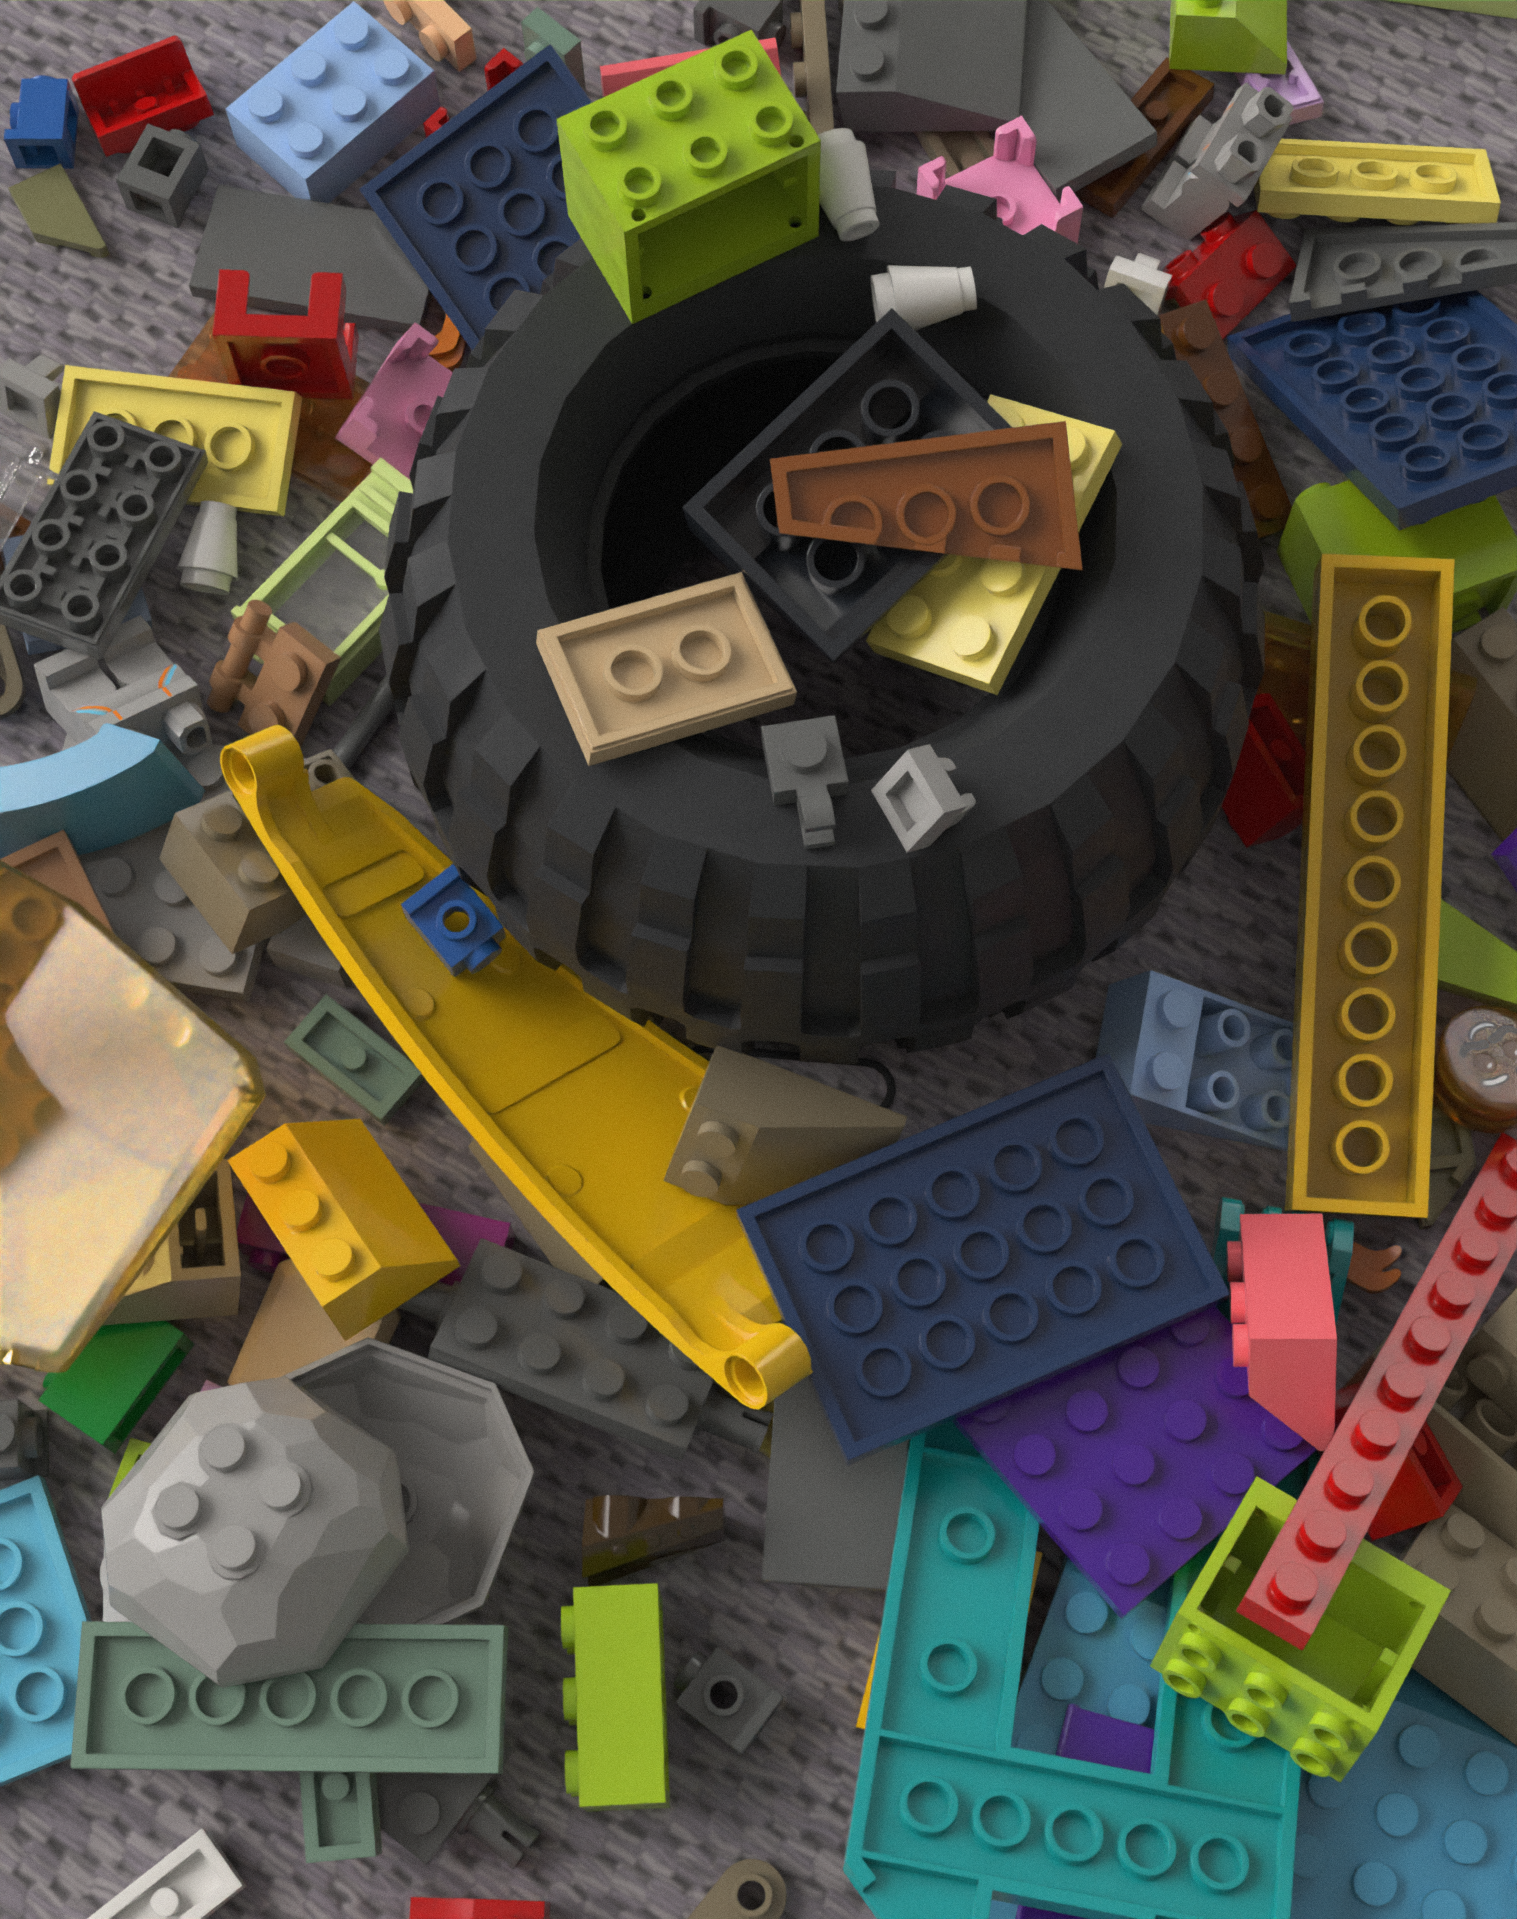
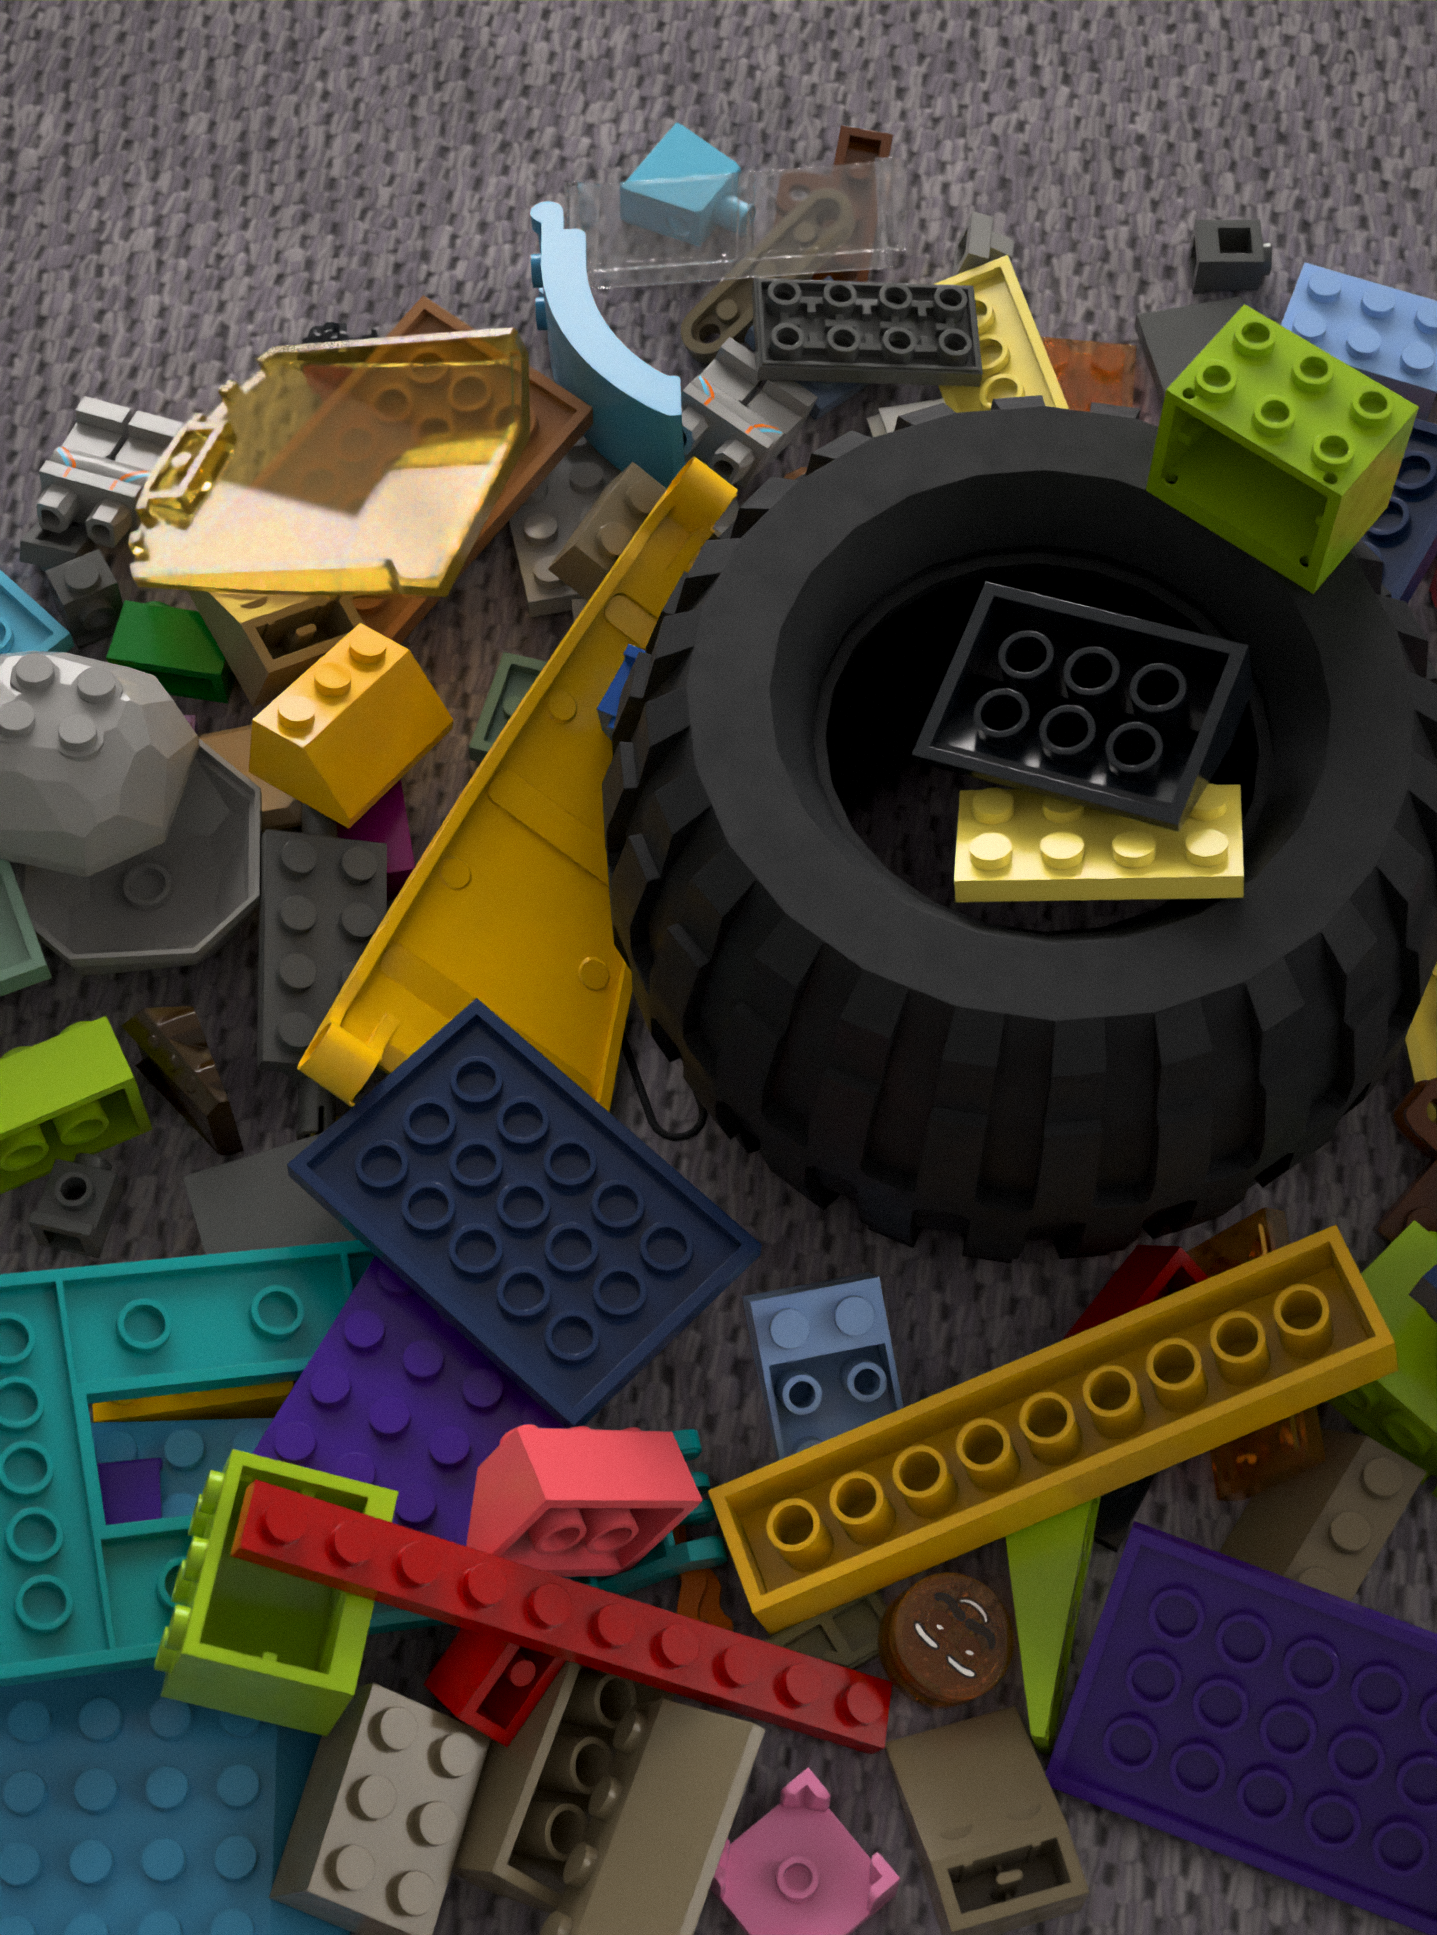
camera: 65 degrees right, 10 degrees down
blue brick [4,75,79,169] -> none
olive tile [8,163,110,258] -> none
red bracket [72,35,214,157] -> none
red panel [212,269,359,400] -> none
tan tile [536,572,797,766] -> none
dark tan slope [663,1045,907,1205] -> none
dark grey plate [761,715,848,850] -> none
dark orange wing [770,421,1082,570] -> none
white cone [818,128,880,242] -> none
white cone [870,265,977,330] -> none
light grey tile [871,744,976,853] -> none

